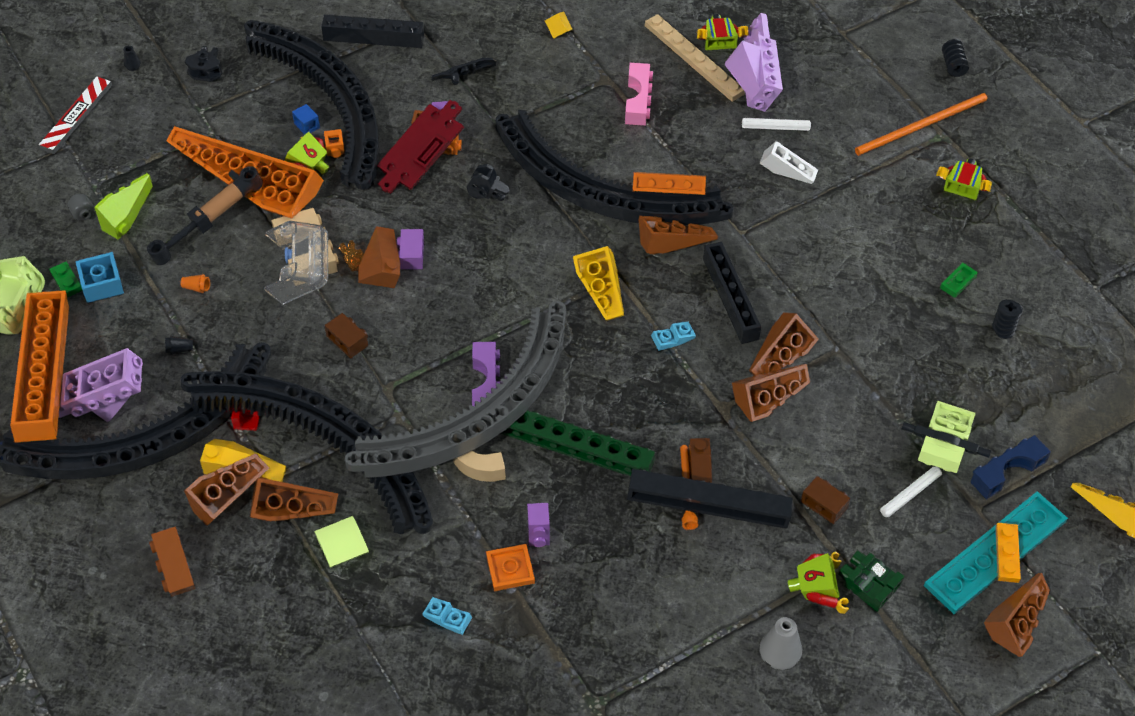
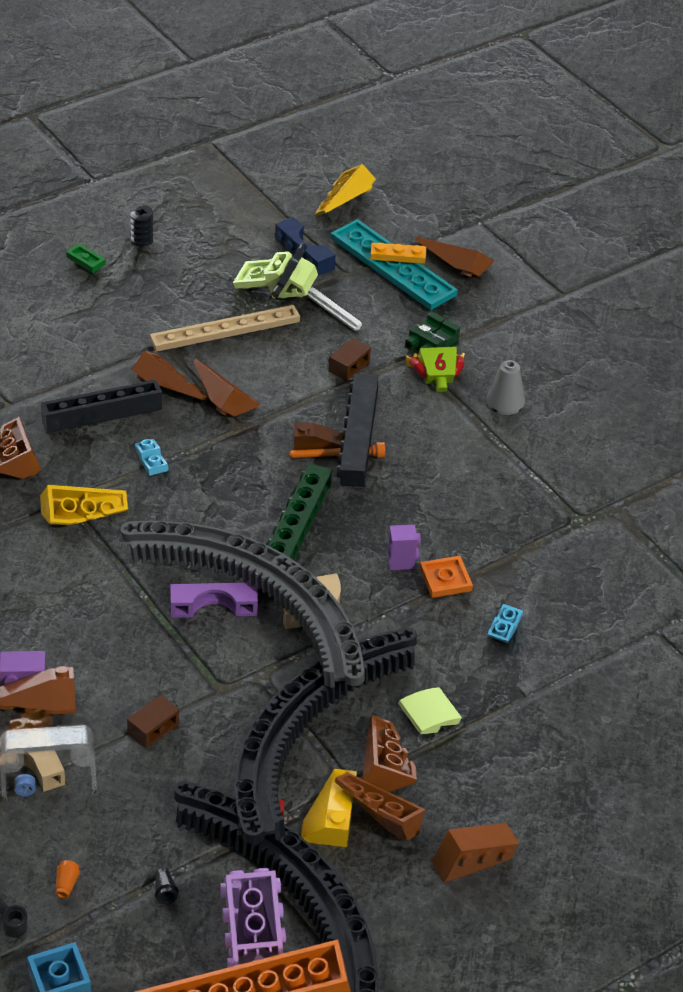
camera: 95 degrees left, 10 degrees down
none -> tan plate [150,305,300,352]

